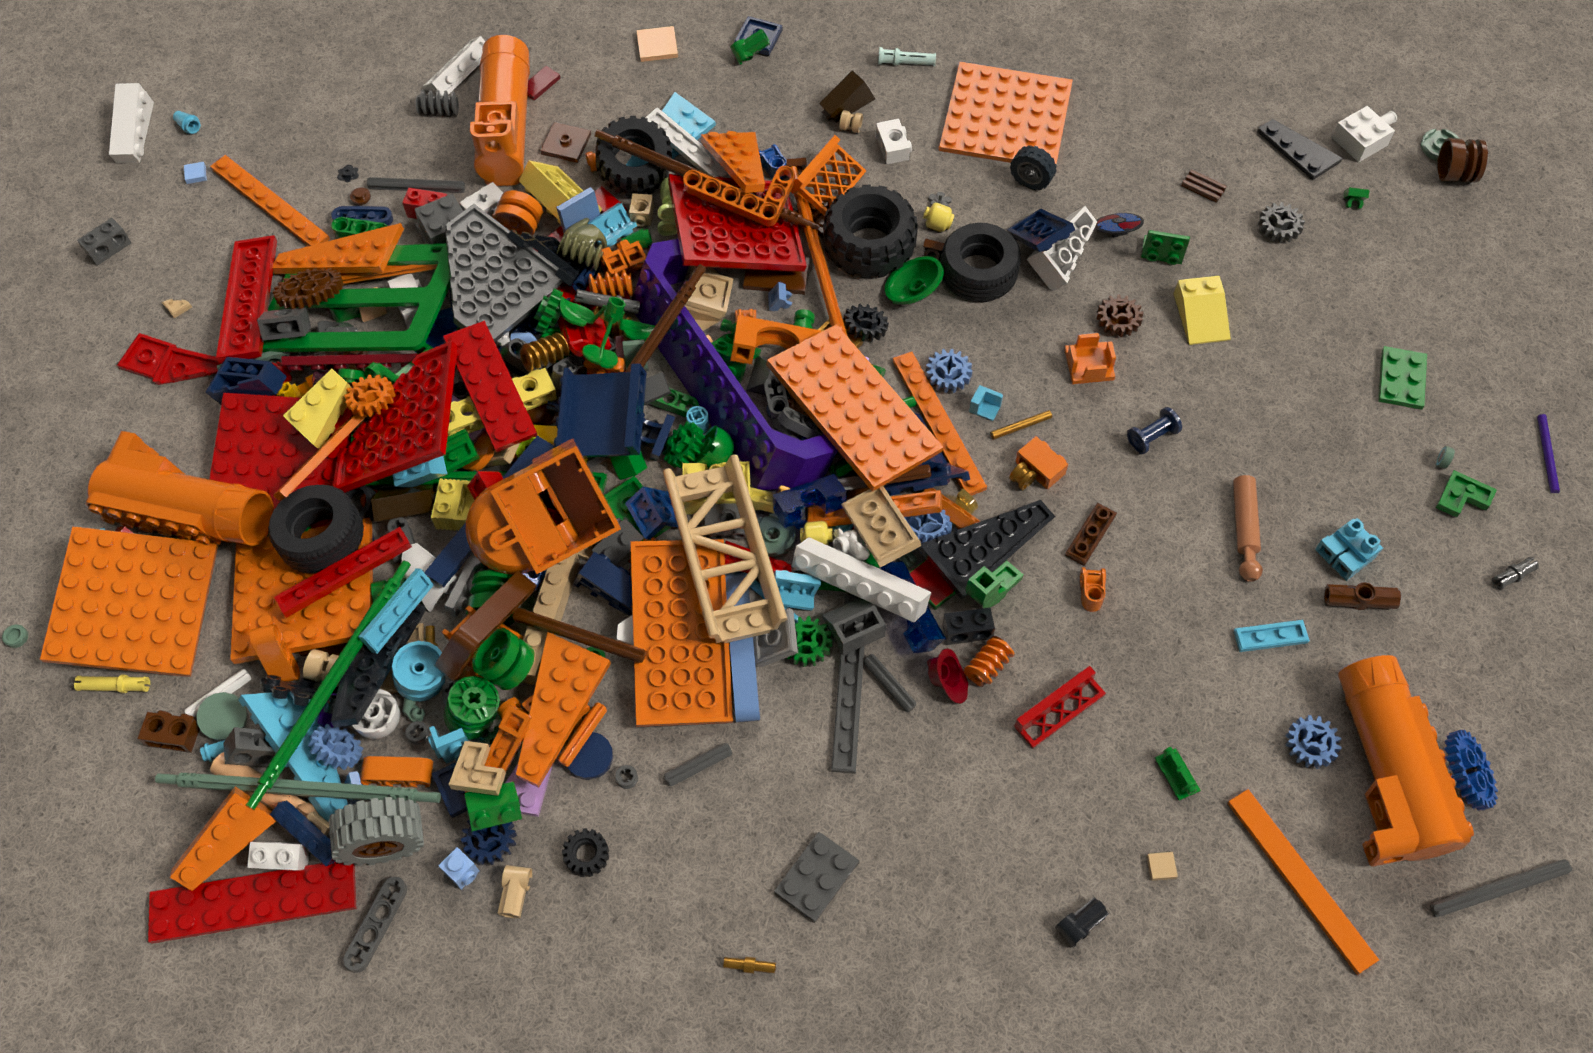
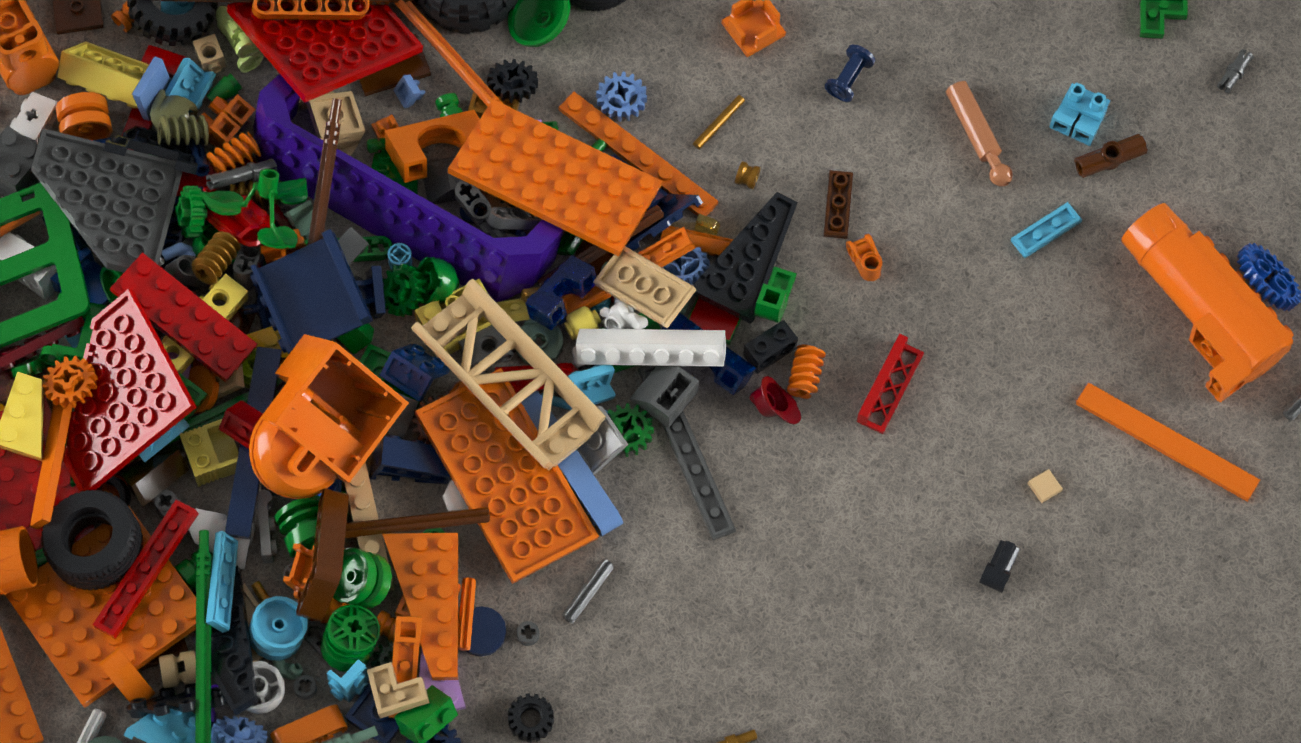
camera: 30 degrees left, 5 degrees up
dark grey plate [774,832,859,923] -> none
dark grey axle [864,654,916,712] -> none
medium azure panel [969,385,1003,421] -> none
orange brick [1015,436,1068,490] -> none
green hinge [1155,747,1201,801] -> none
medium blue gear [1286,715,1342,769] -> none

